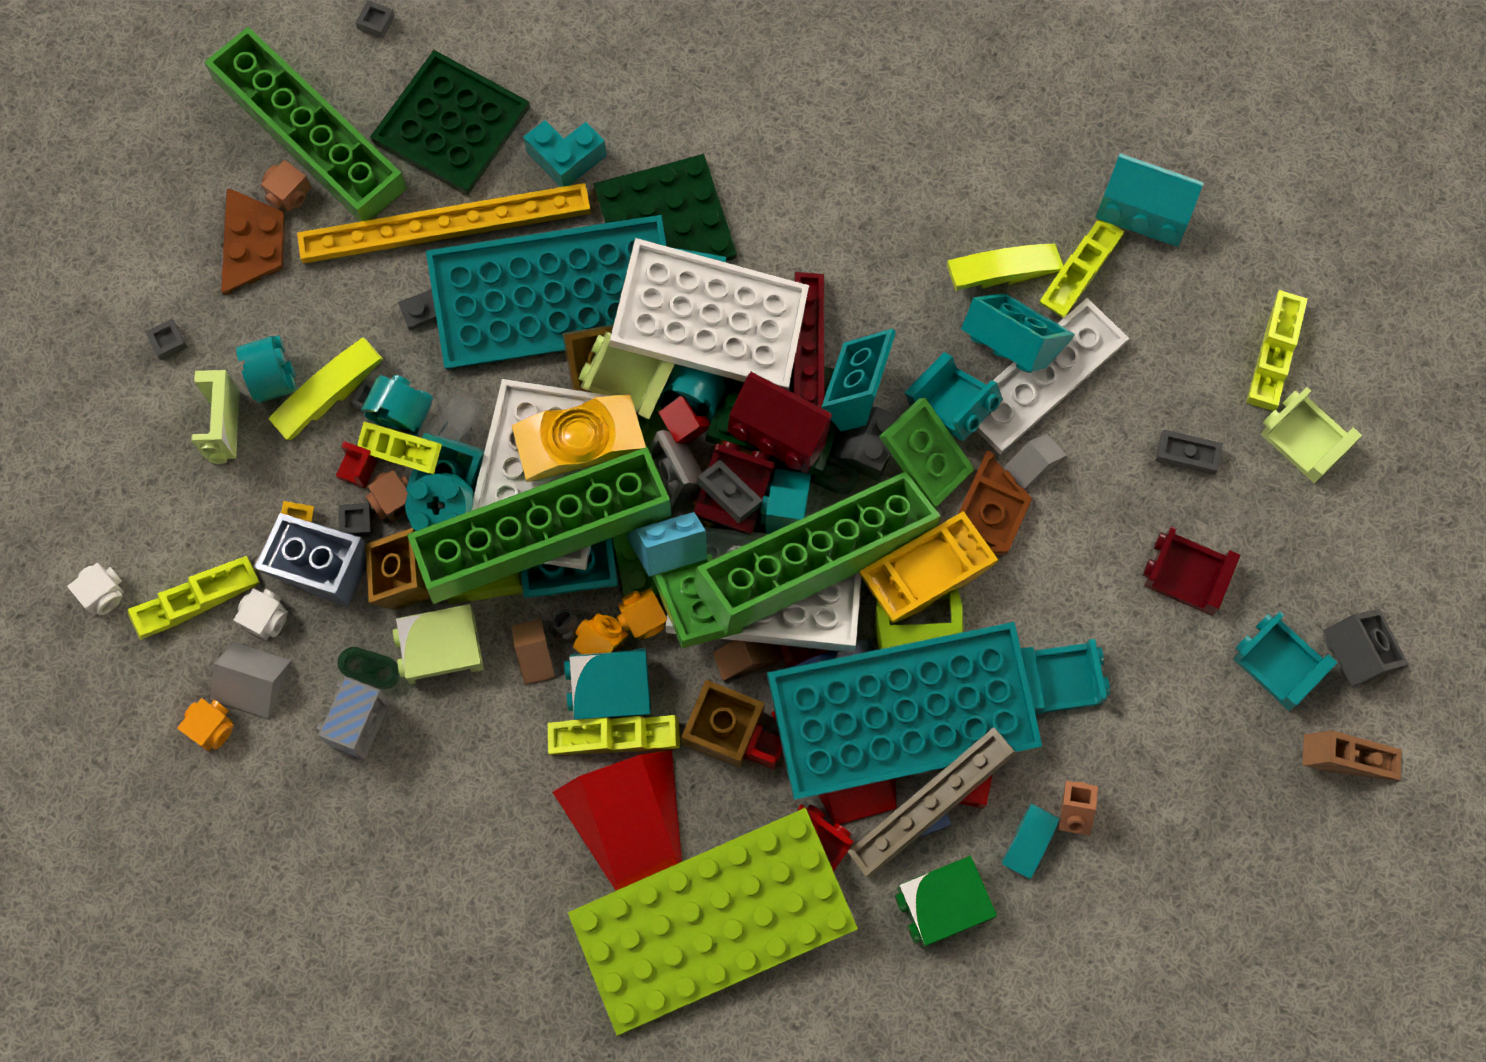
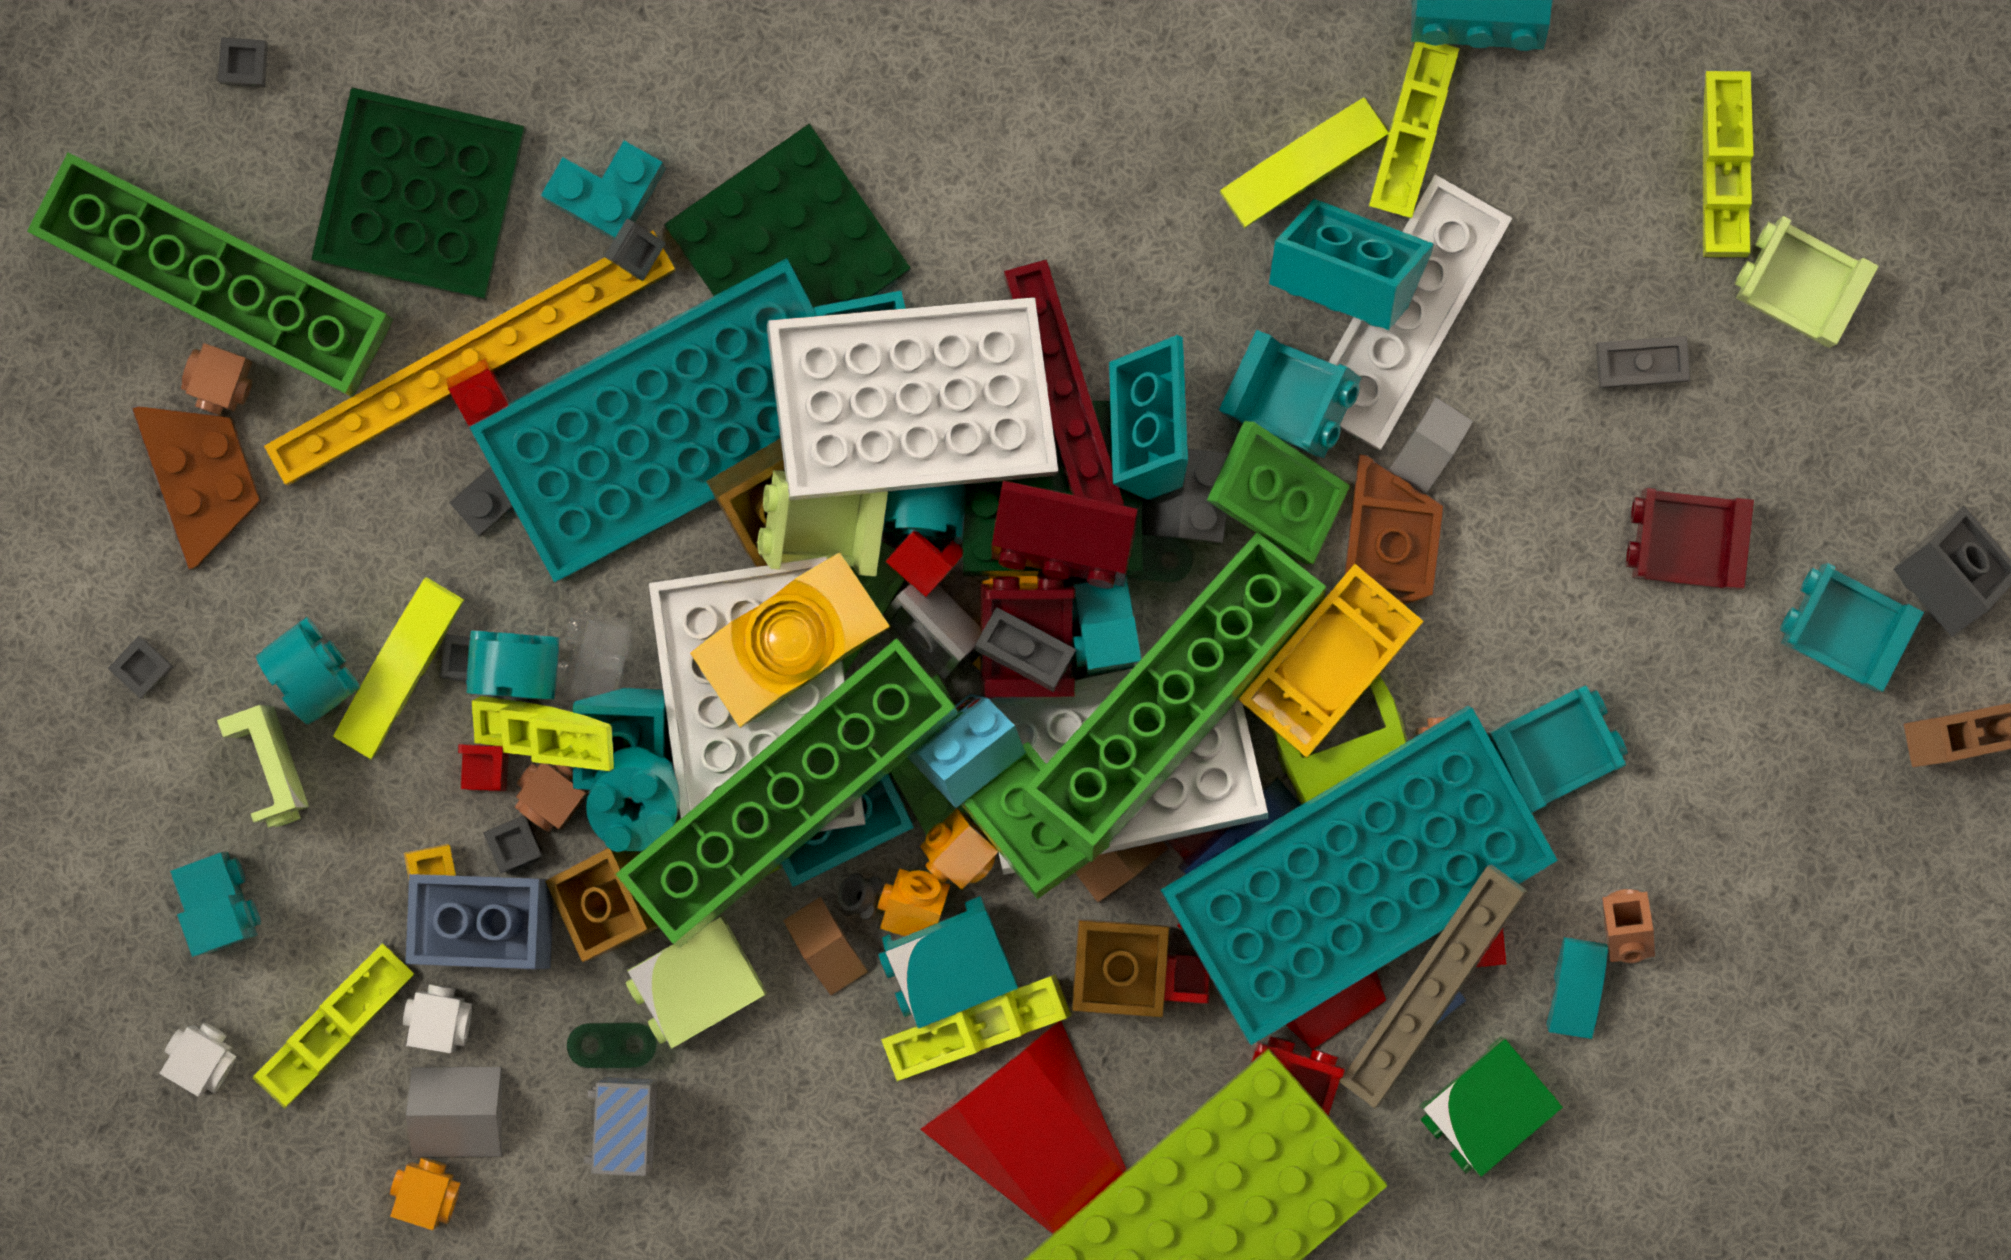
camera: 15 degrees left, 15 degrees up
none -> teal brick [170,852,261,957]
none -> red brick [446,358,509,426]
none -> dark grey tile [604,219,666,281]

